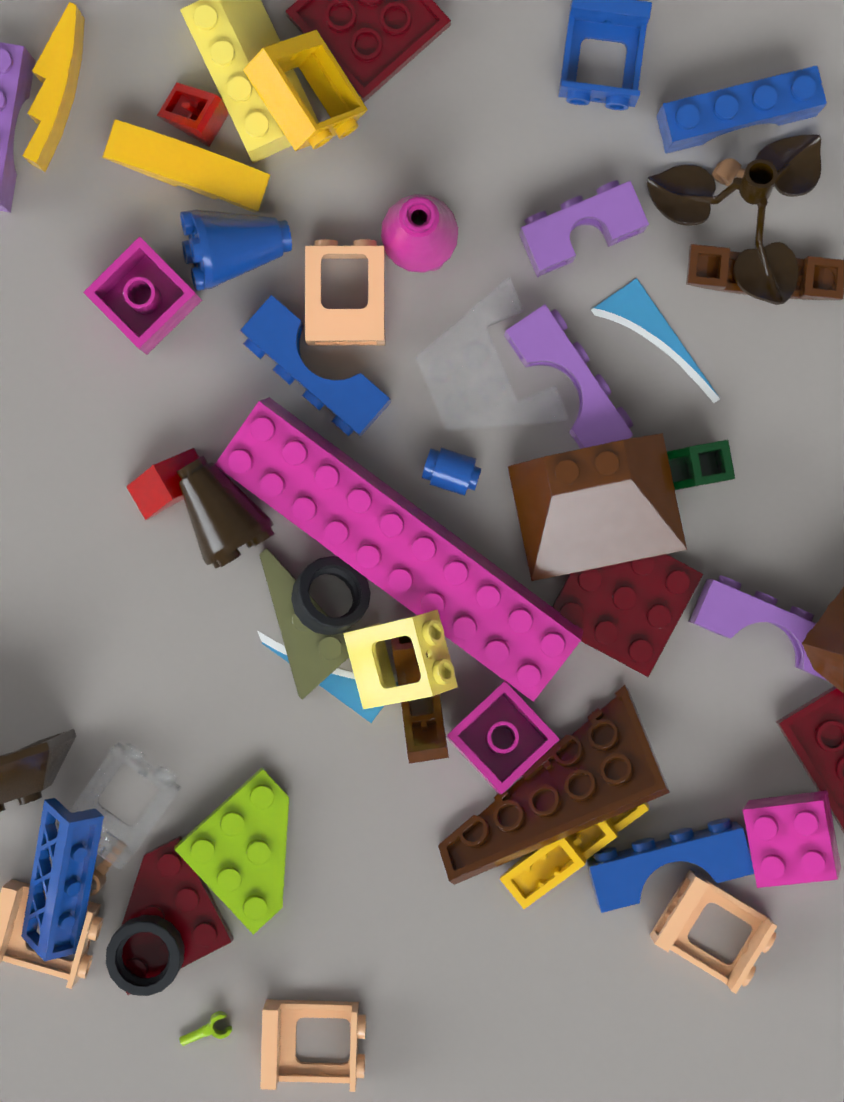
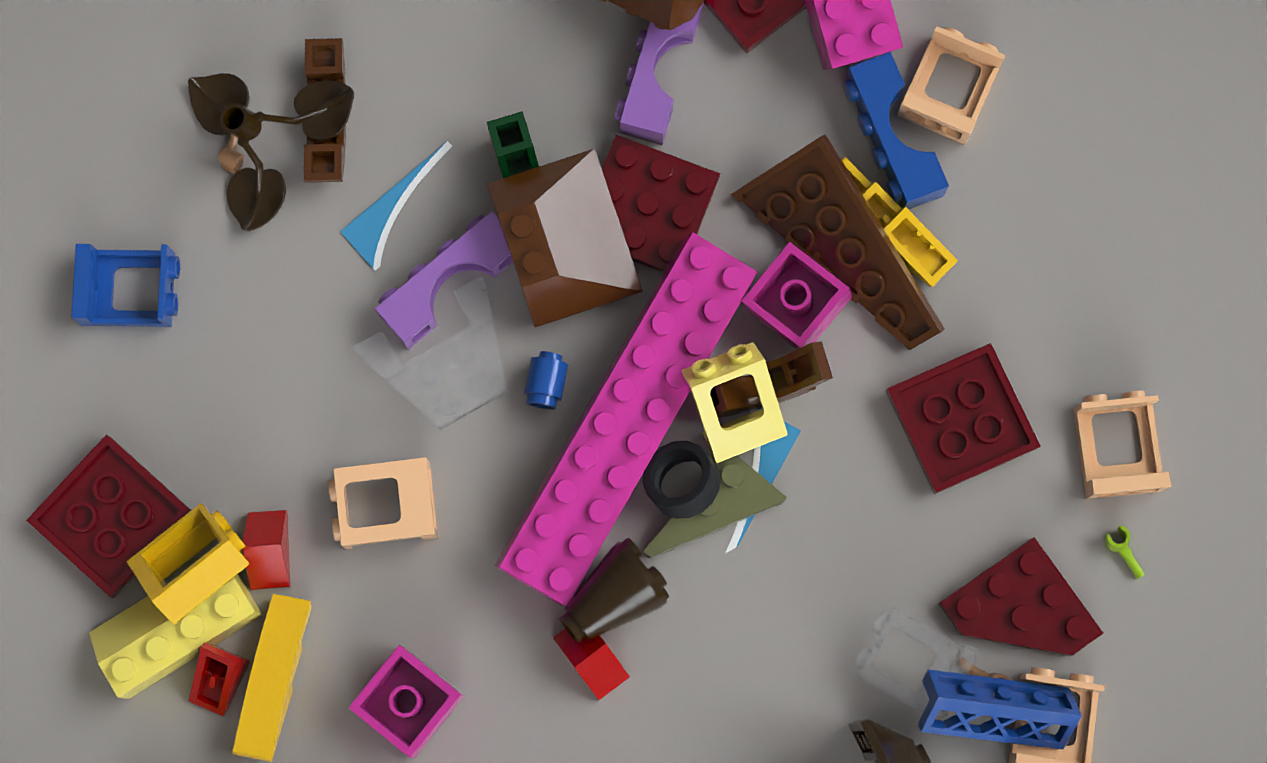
camera: 100 degrees left, 10 degrees down
black tyre [106,915,185,996] -> none
lime plate [174,767,289,935] -> none
blue cone [180,209,292,291] -> none
blue arch [240,295,391,437] -> none
dark pink cone [381,194,458,273] -> none
medium lavender arch [519,180,649,277] -> none
blue arch [656,65,827,154] -> none
none -> red slope [242,510,291,590]
none -> dark red plate [886,343,1041,495]

